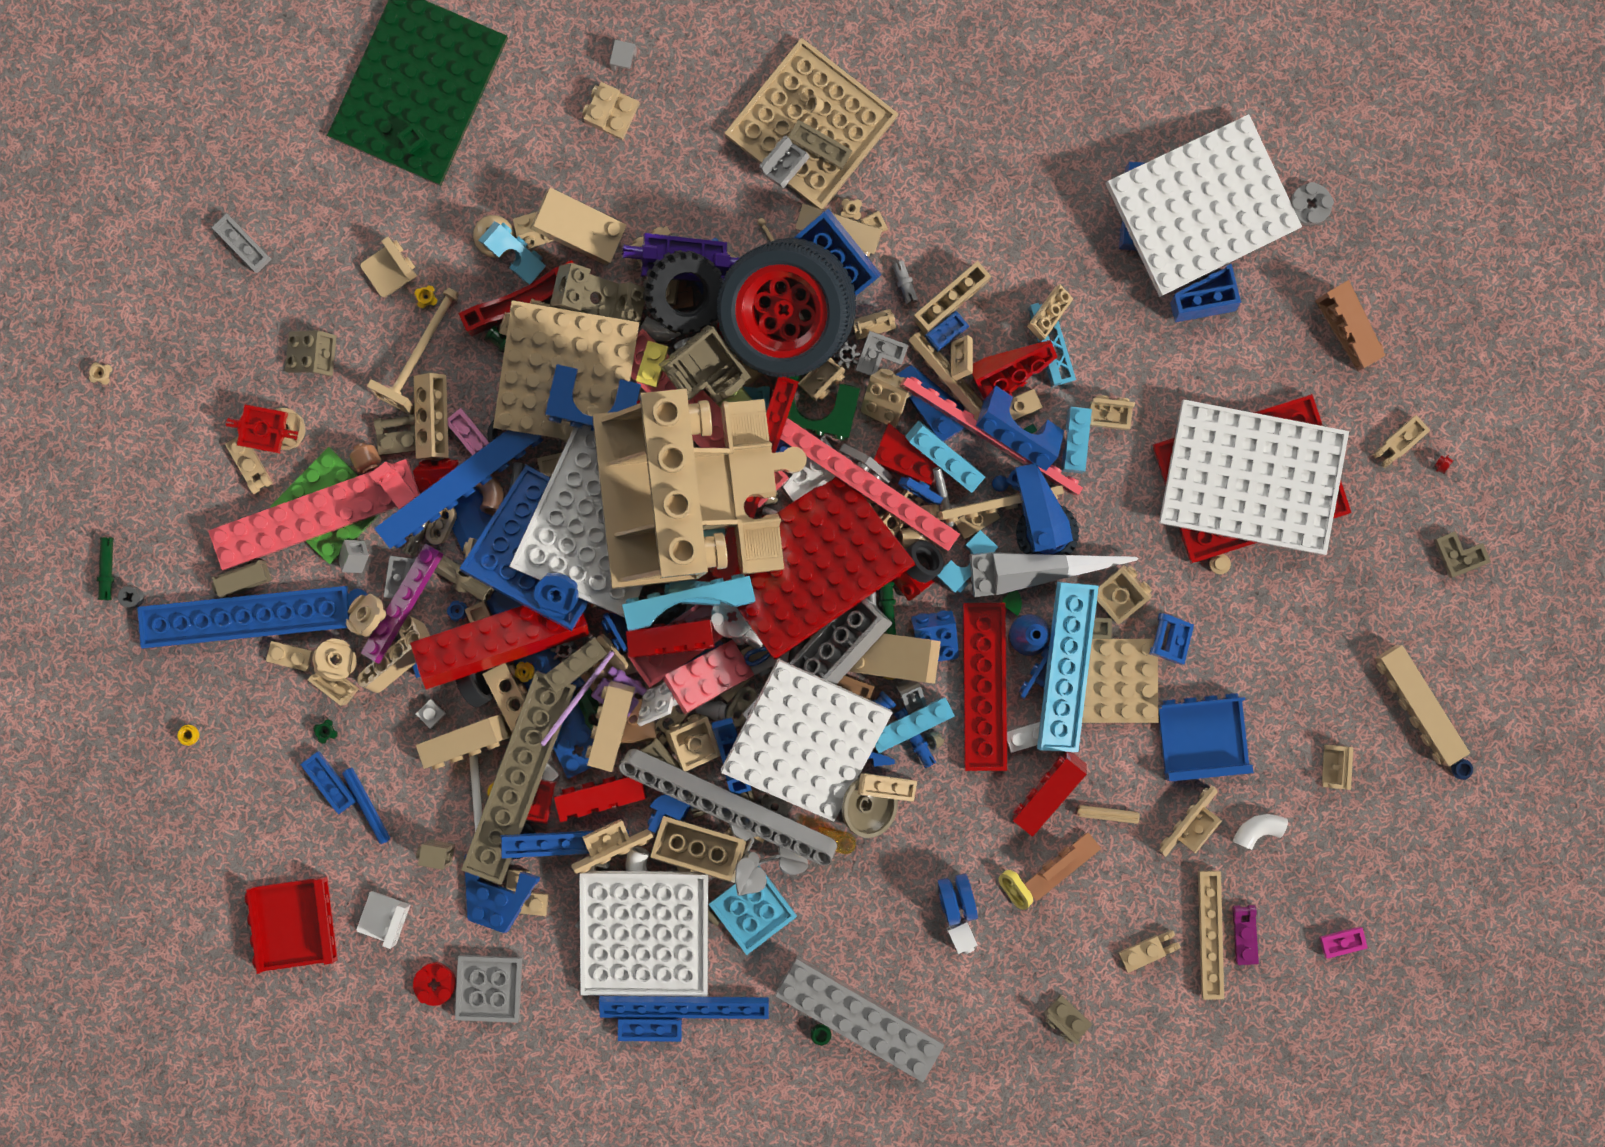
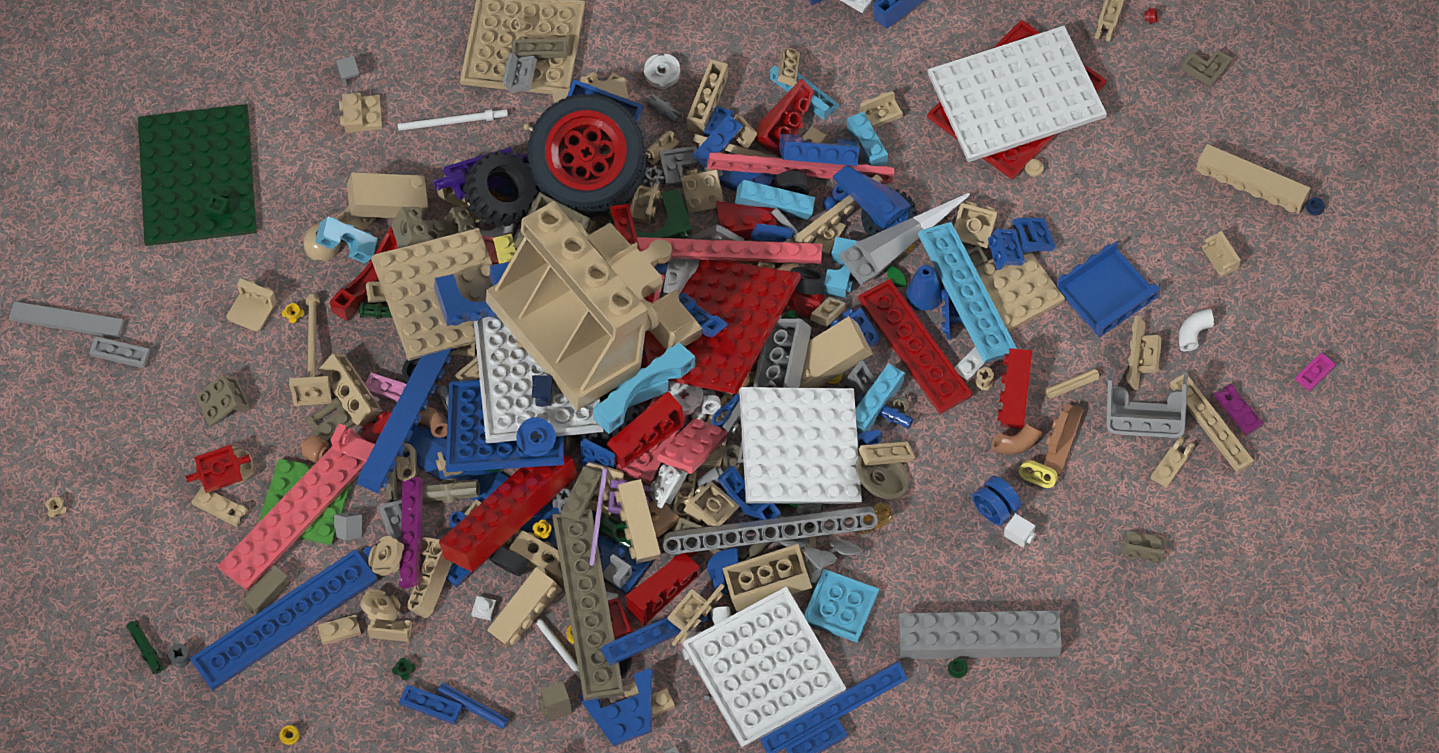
camera: 30 degrees left, 25 degrees down
none -> light grey tile [9,302,124,339]
none -> white bar [398,109,508,131]
none -> dark blue brick [532,375,552,407]
none -> light grey panel [603,554,632,589]
none -> white plate [644,54,681,89]
none -> blue slope [679,292,727,337]
none -> blue plate [692,114,743,167]
none -> black tyre [773,171,809,195]
none -> tan plate [810,297,846,326]
none -> tan bush [976,367,994,391]
none -> blue bracket [988,229,1025,270]
none -> nougat cylinder [991,423,1043,455]
none -> light grey windscreen [1107,369,1188,438]

